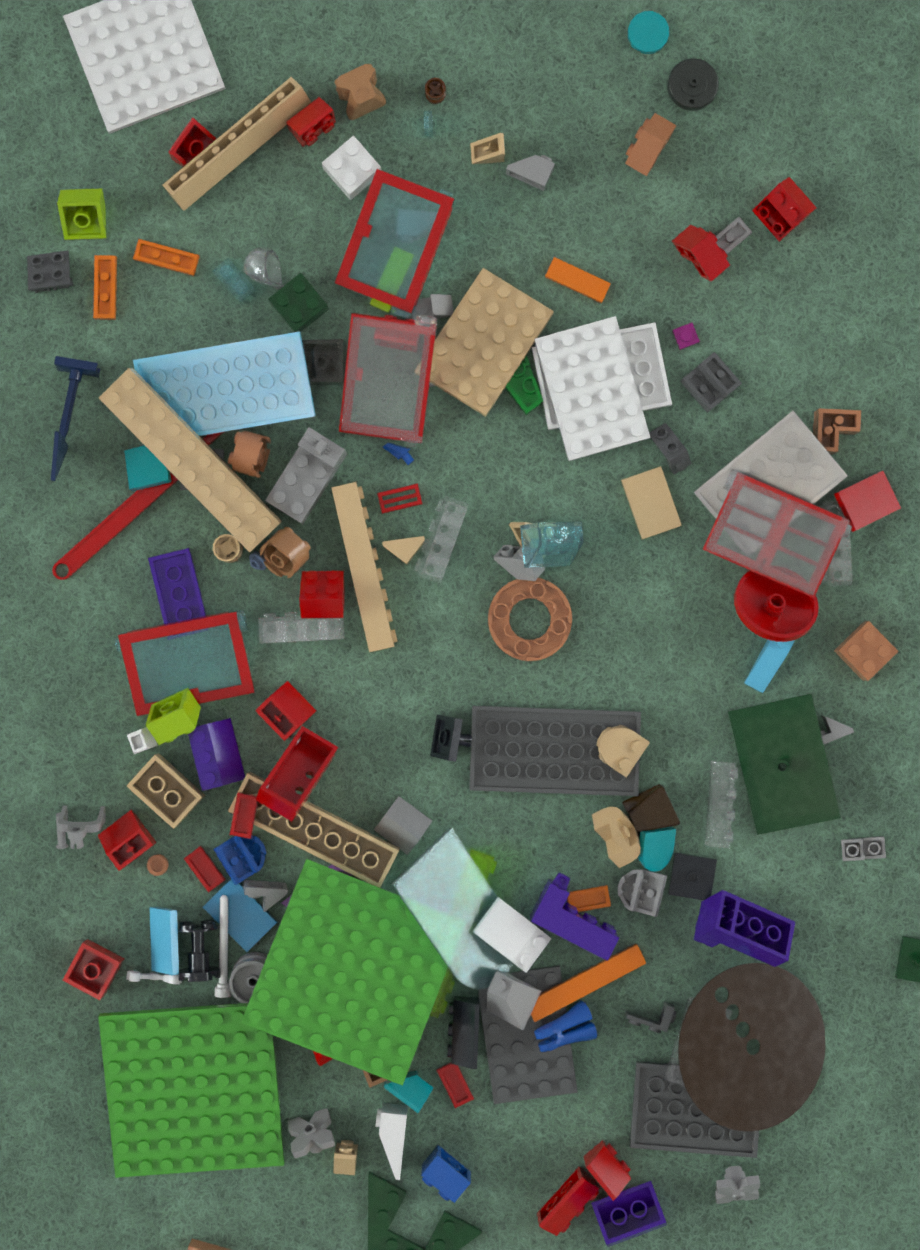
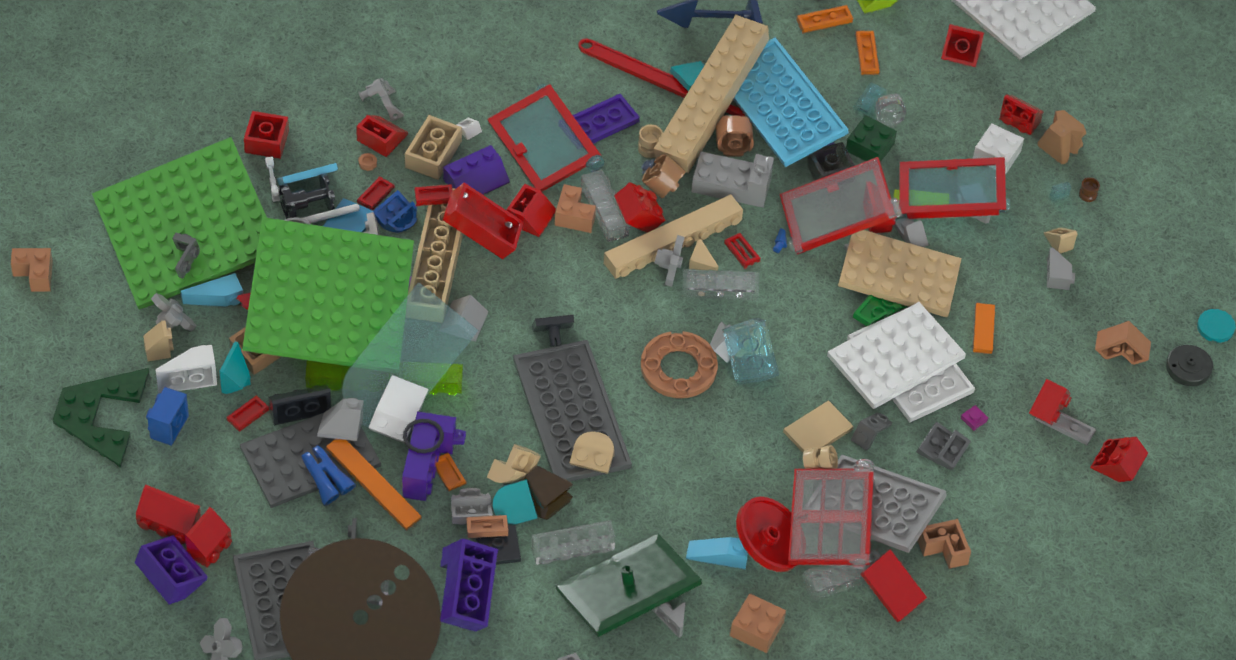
camera: 70 degrees right, 35 degrees down
lime brick [146,688,201,745] -> none
tan brick [163,77,311,211] -> none
none -> dark grey bracket [172,233,200,279]
none -> medium azure slope [181,273,243,307]
none -> black piece [403,419,444,453]
none -> nougat plate [466,515,508,538]
none -> nougat brick [555,184,596,233]
none -> light grey plant [654,235,685,287]
none -> tan wheel [803,445,838,469]

